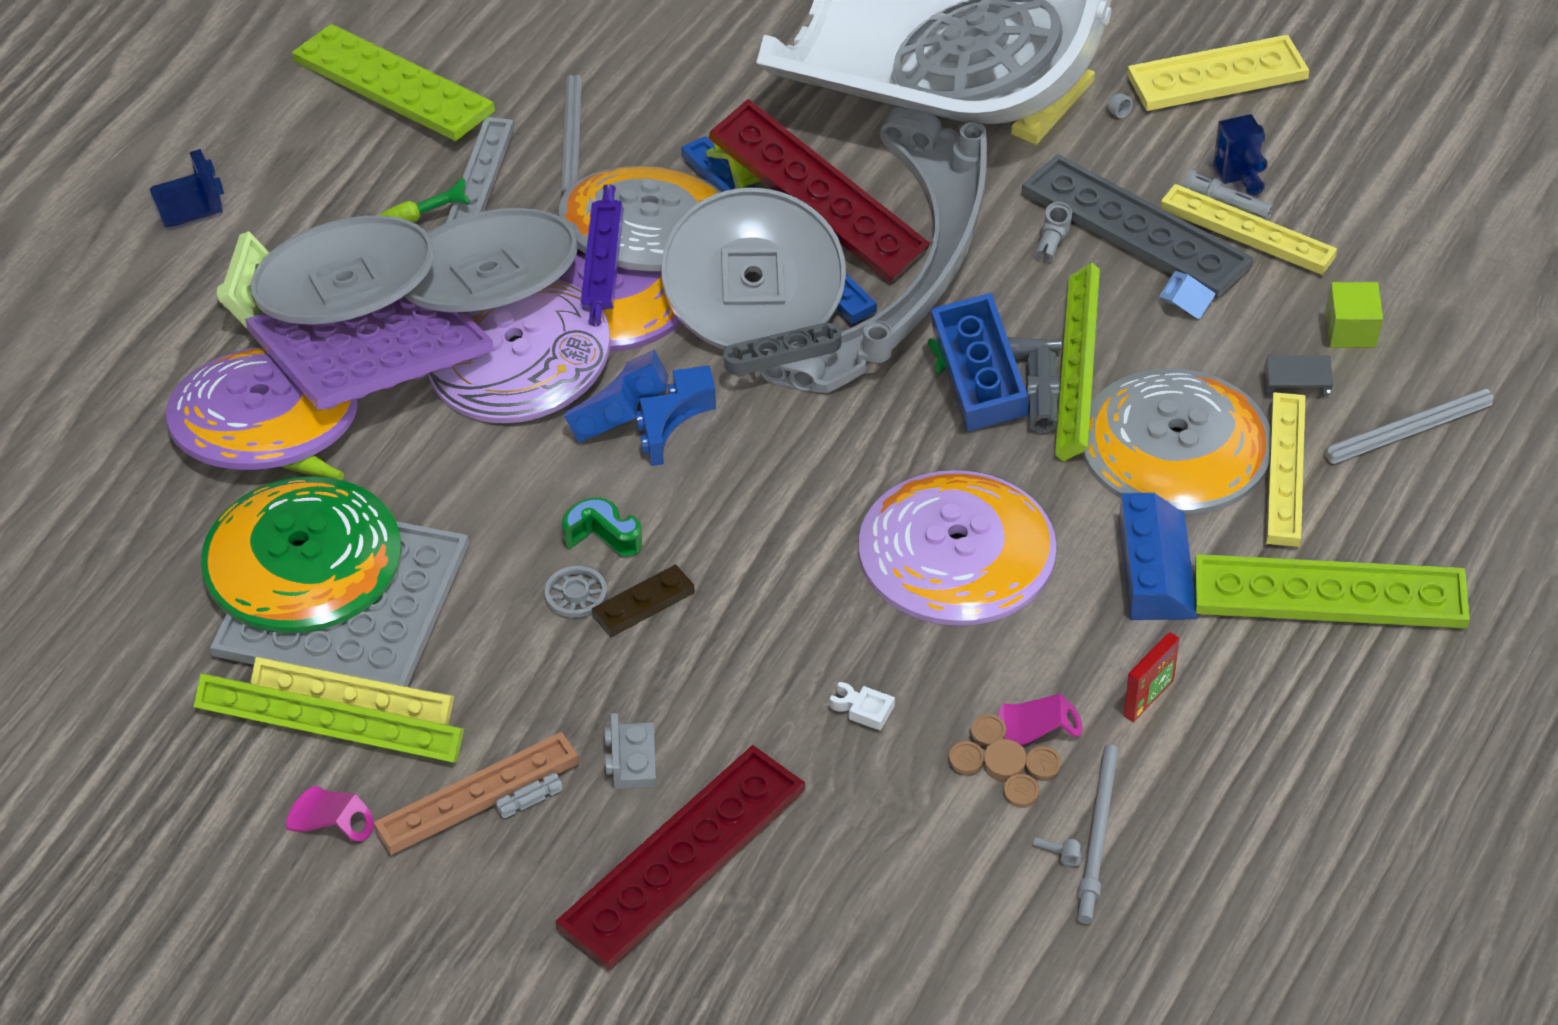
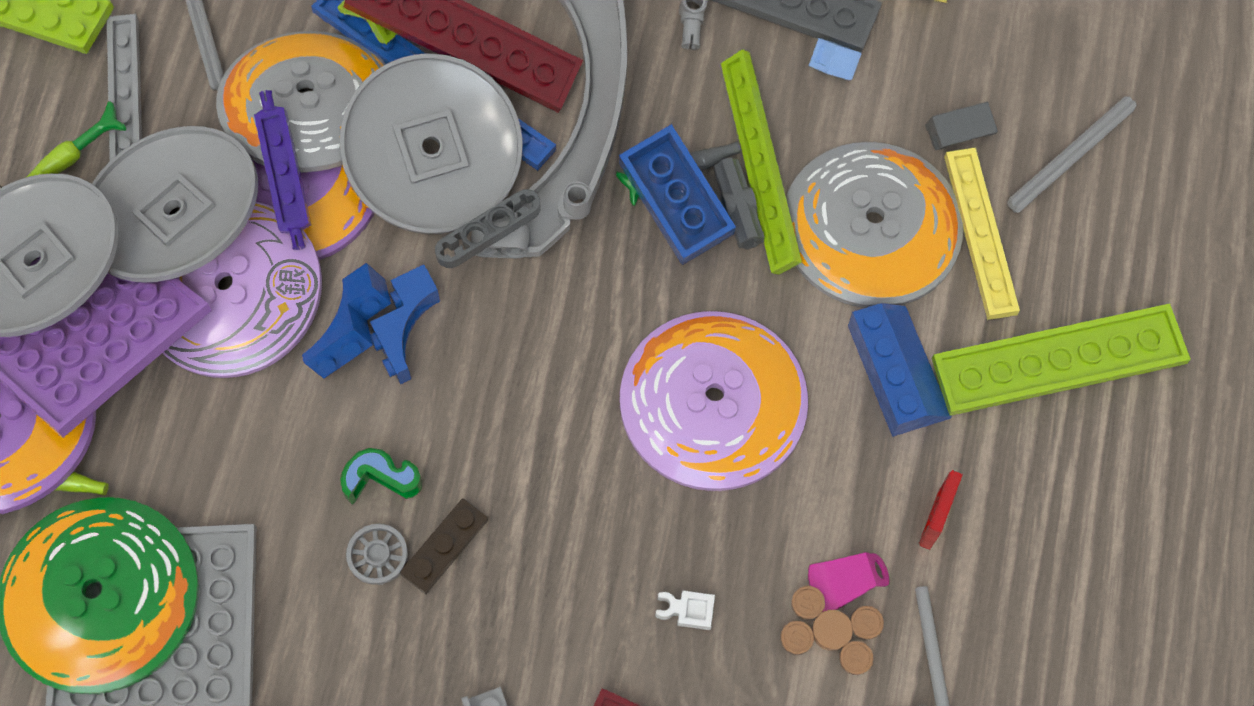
camera: 20 degrees left, 20 degrees up
lime head [1325,282,1383,348] -> none

